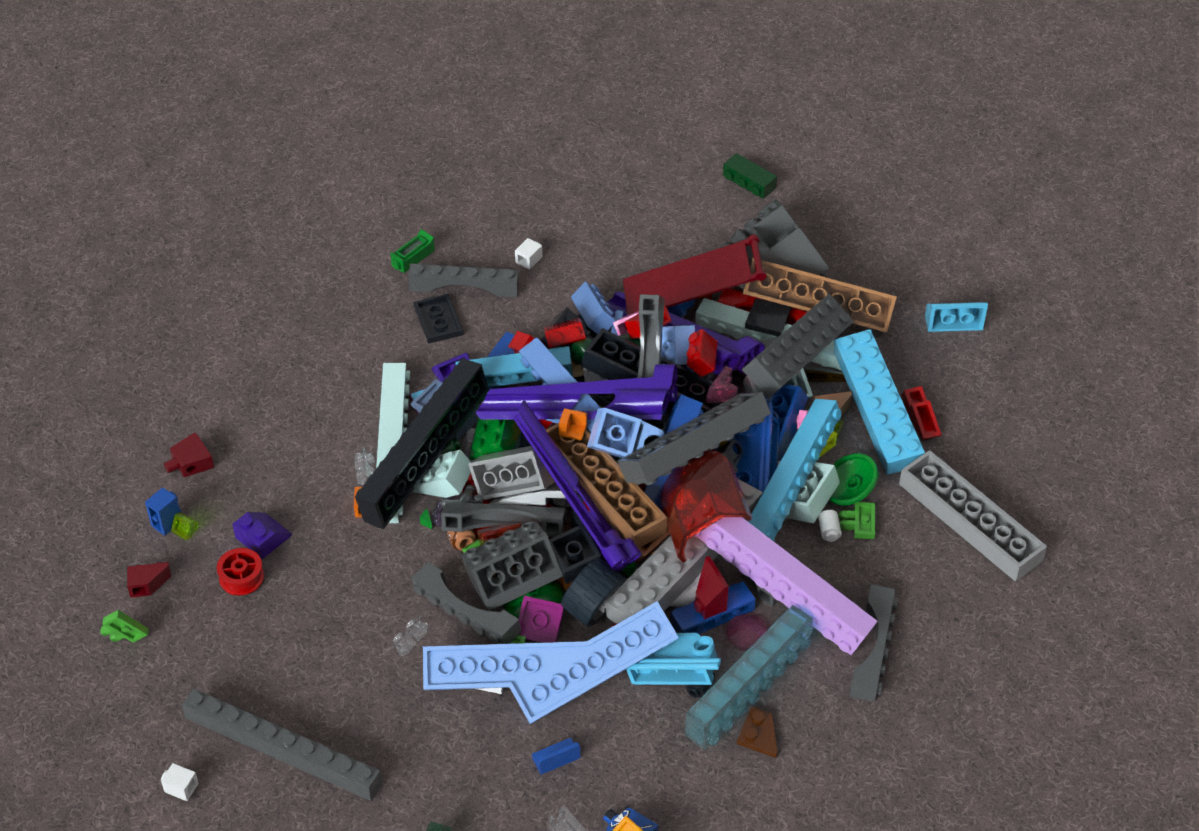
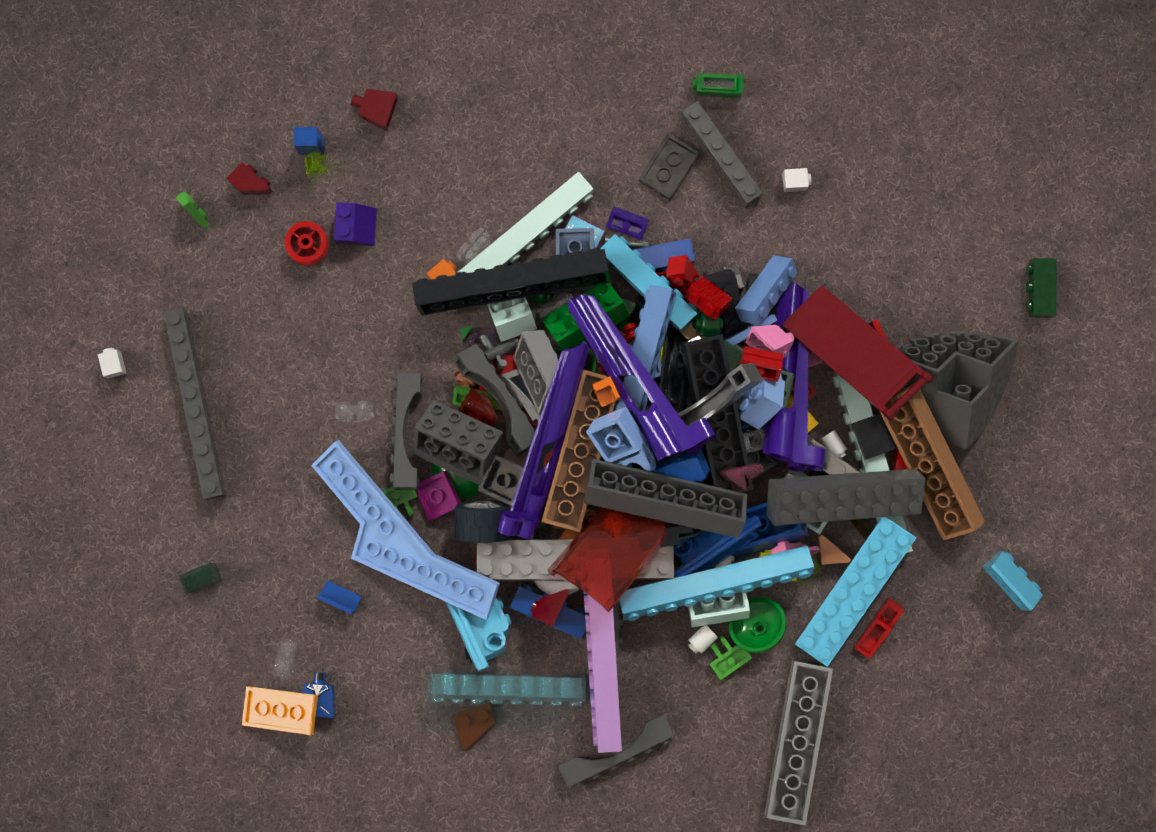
camera: 50 degrees right, 35 degrees up
red brick [686,329,718,377] -> none
clear pink dish [727,614,768,651] -> none

